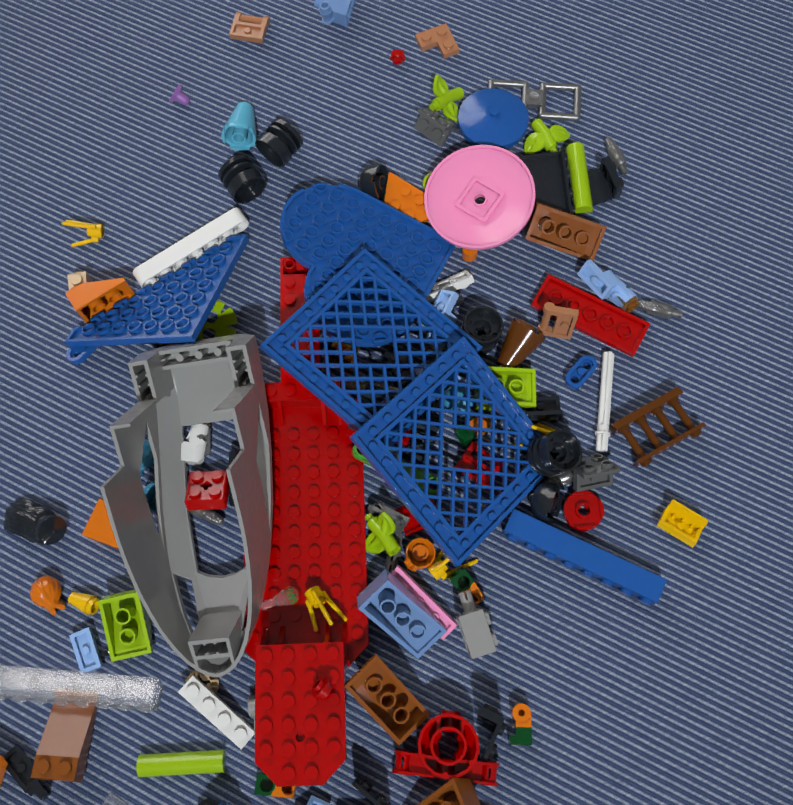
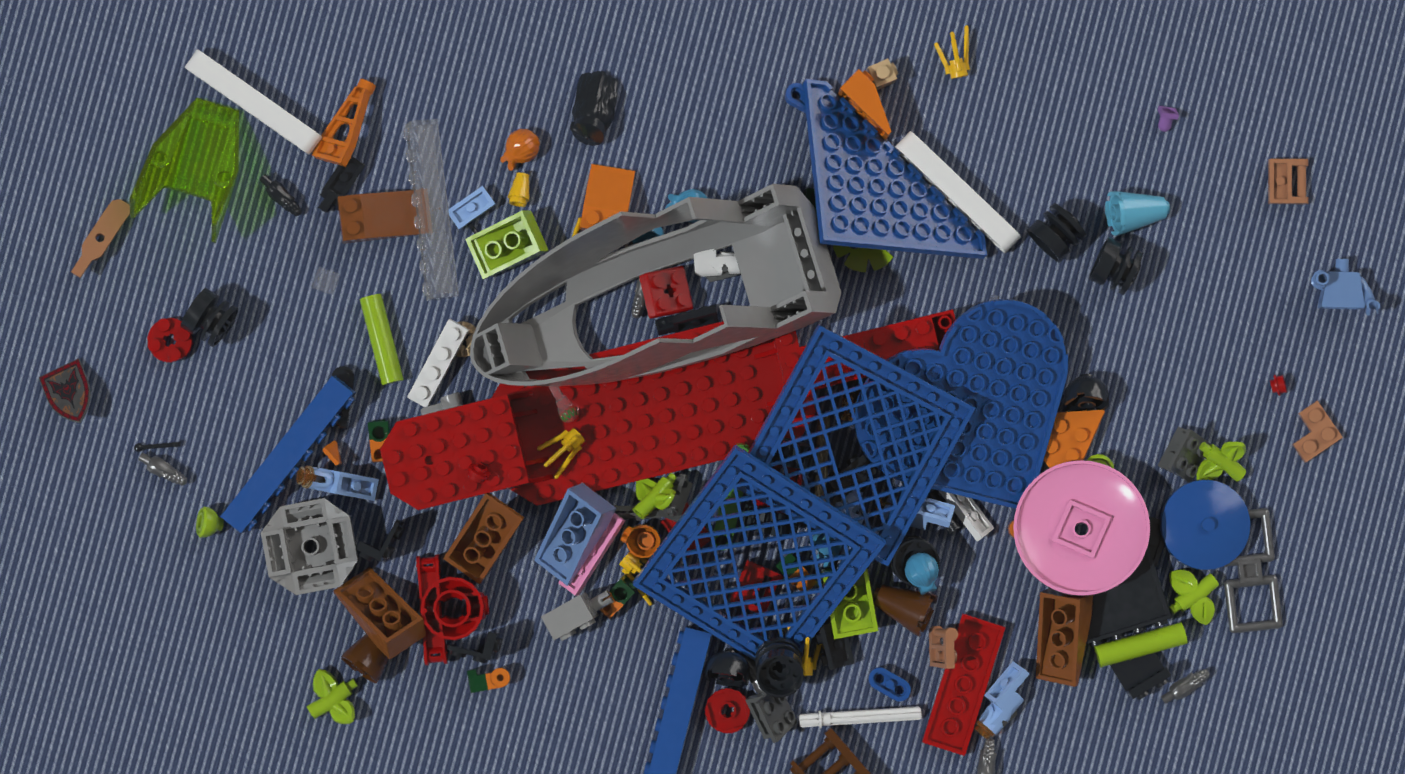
camera: 70 degrees right, 15 degrees up
none -> dark azure piece [904,553,939,595]

